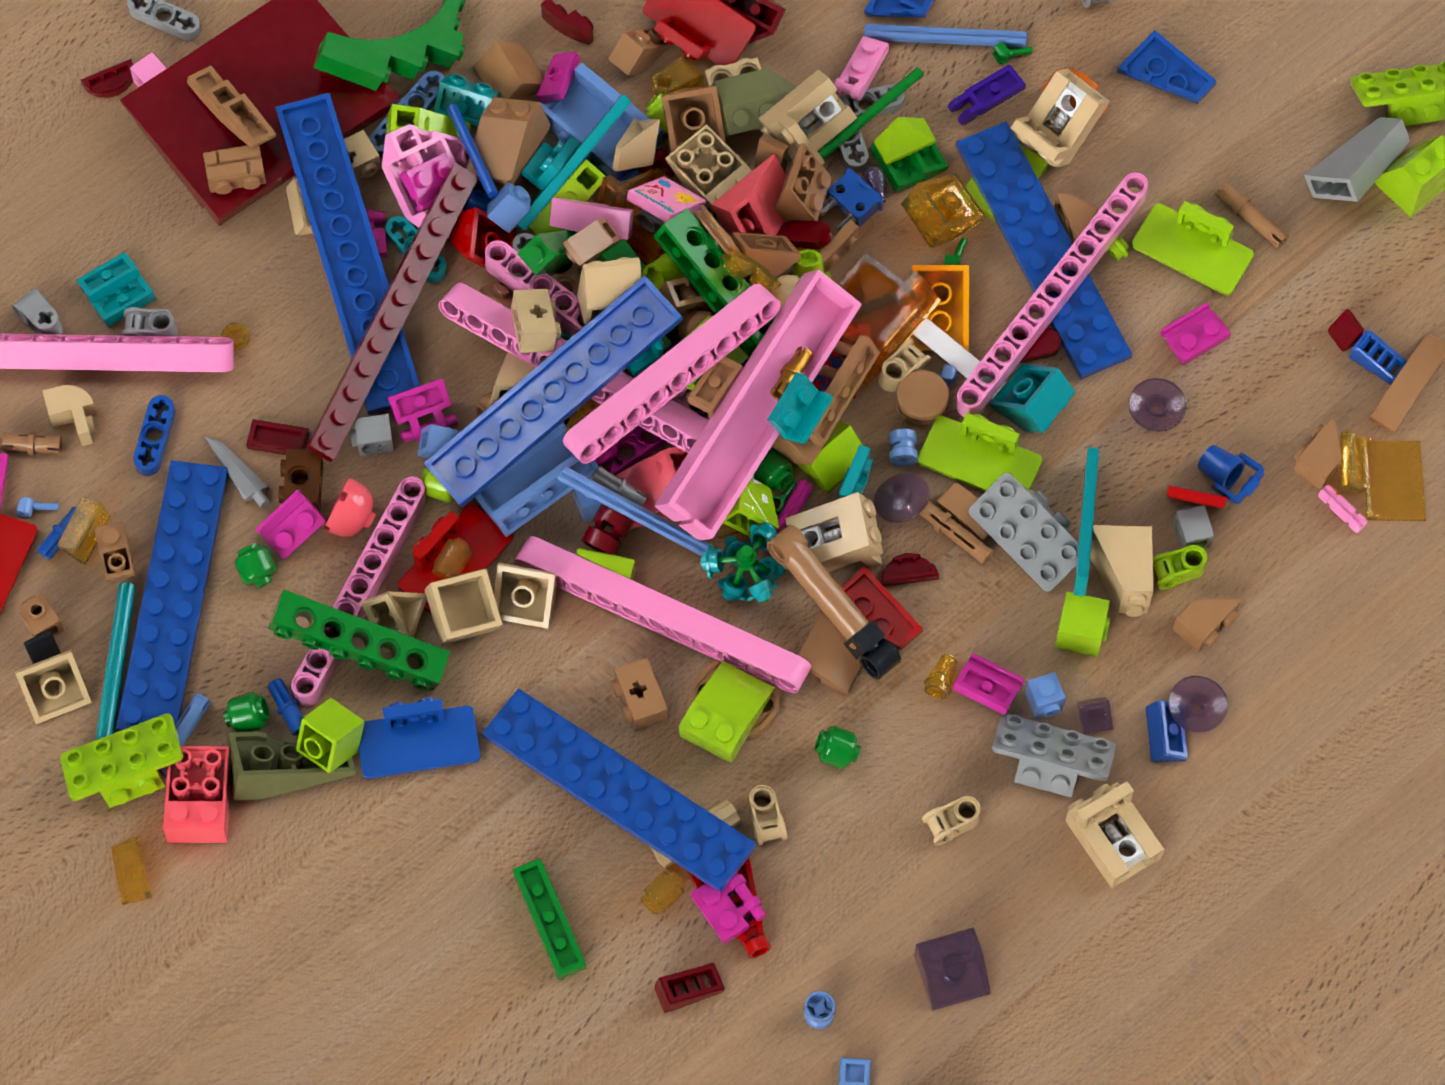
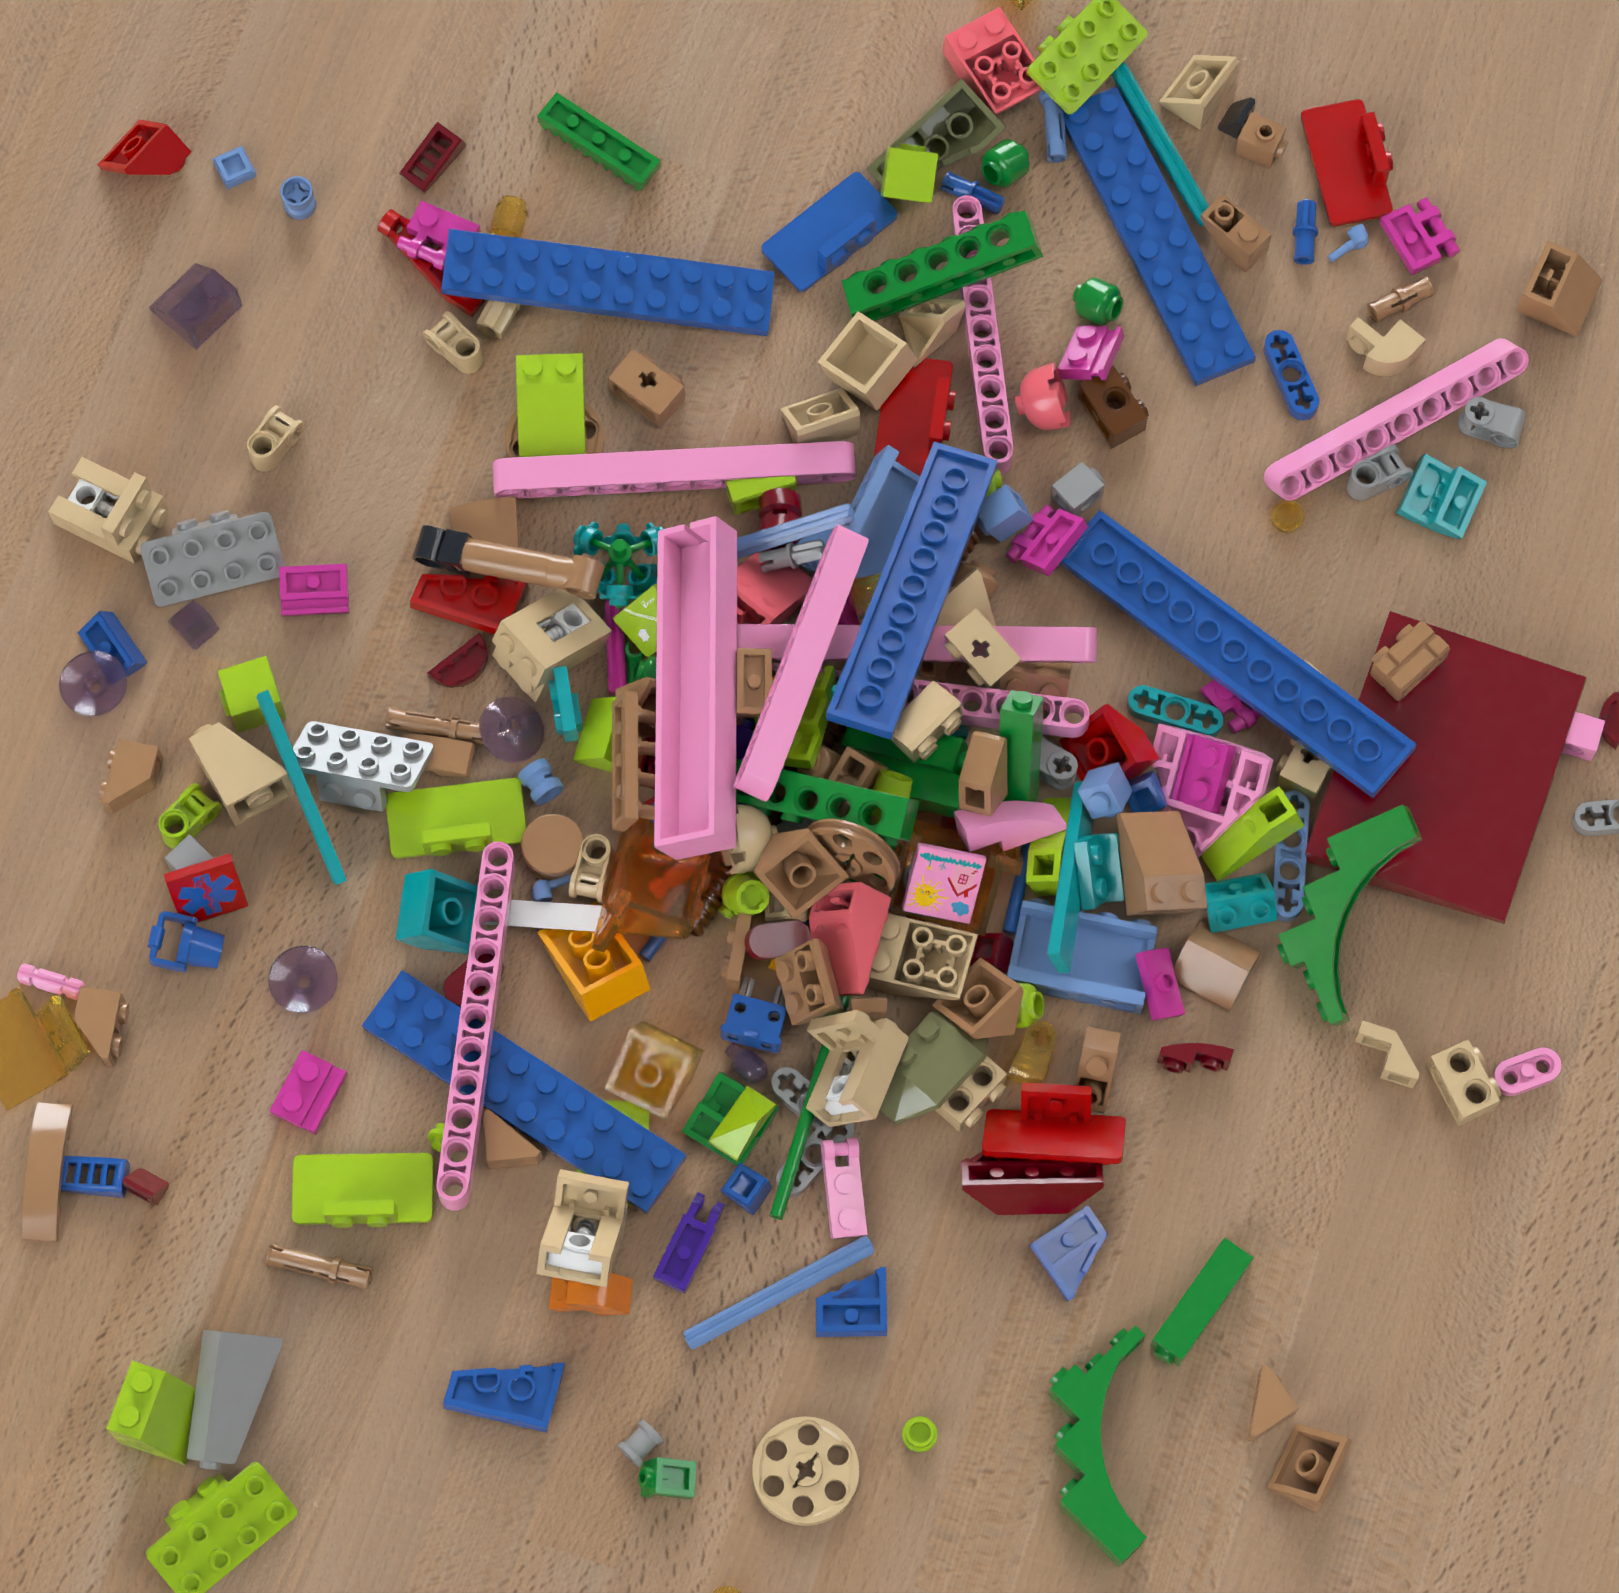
camera: 150 degrees right, 5 degrees up
clear yellow slope [57,497,111,565] -> none
medium nougat slope [187,66,276,149] -> none
light grey bar [204,436,270,508] -> none
dark red tile [246,419,310,455] -> none
plate [306,163,479,462] -> none
clear yellow brick [432,538,473,580] -> none
blue bar [447,104,498,198] -> none
tan slope [612,118,660,171] -> none
clear yellow slope [721,251,782,292] -> none
teal bracket [767,372,833,444] -> none
pearl gold pin [770,347,813,401] -> none
green head [814,726,861,769] -> none
clear yellow cone [924,654,957,699] -> none
green hand [944,237,967,265] -> none
green hand [992,42,1033,64] -> none
medium blue brick [1025,672,1066,719] -> none
none -> blue slope [720,1163,772,1215]

